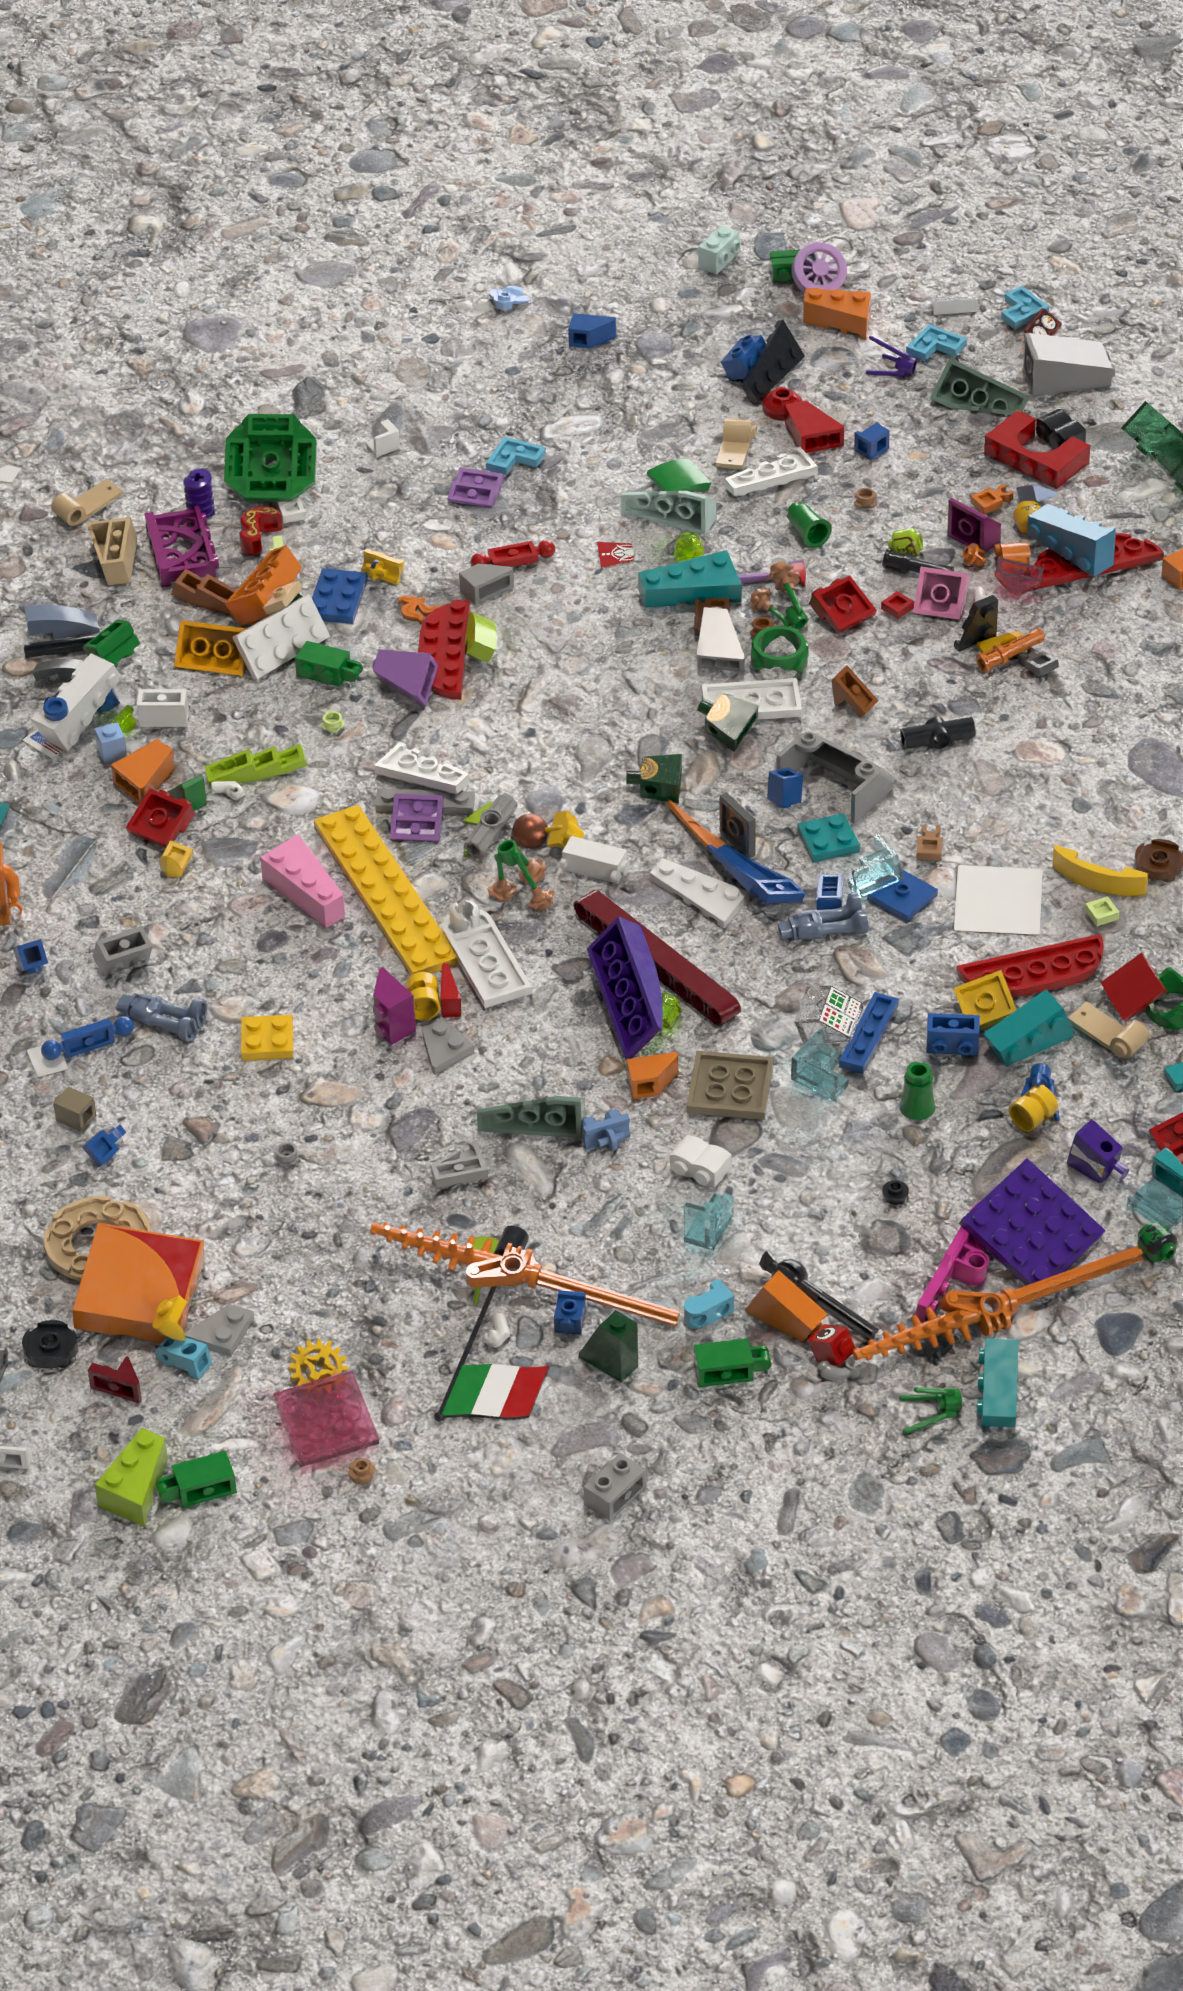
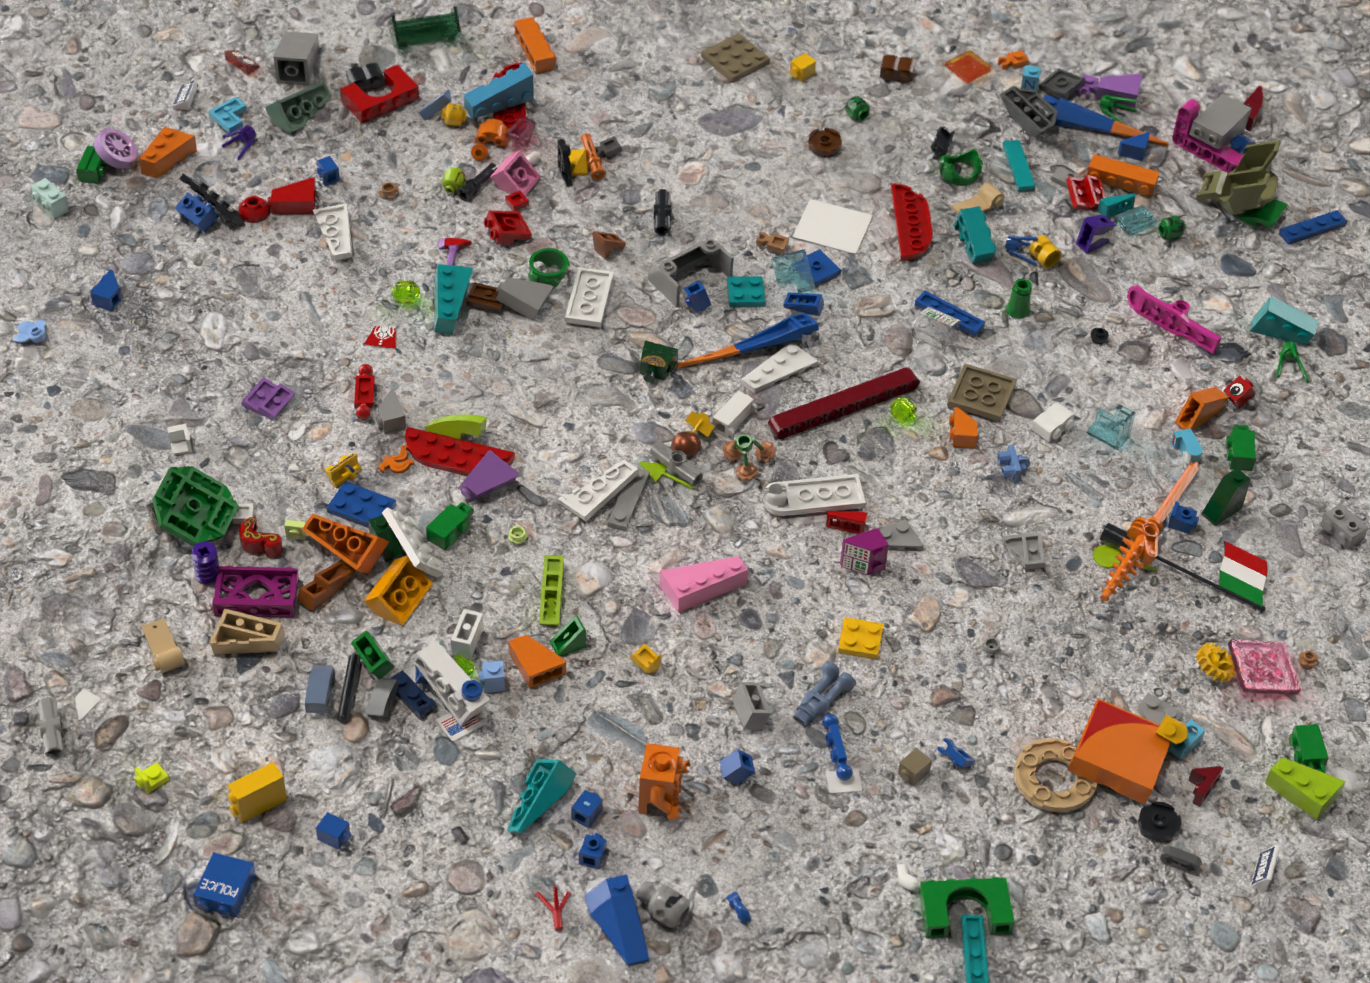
camera: 80 degrees left, 5 degrees up
red plate [125,788,196,848] -> none
white arm [212,781,244,800] -> none
tan plate [263,580,302,615] -> none
yellow plate [314,804,459,975] -> none
medium lavender slope [390,794,444,842] -> none
yellow wheel [405,972,440,1021] -> none
sand green wedge [477,1096,585,1138] -> none
white arm [484,1313,510,1348] -> none
medium azure plate [486,437,546,475] -> none
dark purple slope [587,917,663,1060] -> none
light aqua wedge [621,491,716,535] -> none
green slope [646,458,712,492] -> none
torso [697,693,759,752] -> none
tan door [716,418,757,471] -> none
dark grey plate [719,792,756,858] -> none
nougat plant [750,561,809,630] -> none
dark orange plate [750,617,775,637] -> none
black piece [759,1251,879,1341] -> none
sand blue piece [777,891,869,941] -> none
green plant [786,501,832,548] -> none
clear light blue panel [791,1029,849,1101] -> none
orange piece [853,1246,1143,1361] -> none
blue brick [926,1013,980,1055] -> none
magenta slope [947,498,1001,553] -> none
yellow plate [953,970,1017,1031] -> none
dark purple plate [959,1158,1106,1286] -> none
orange plate [971,484,1014,515] -> none
medium azure plate [1001,286,1049,329] -> none
yellow slope [1052,845,1148,896] -> none
yellowish green plate [1085,896,1119,927] -> none
red slope [1100,952,1168,1022] -> none

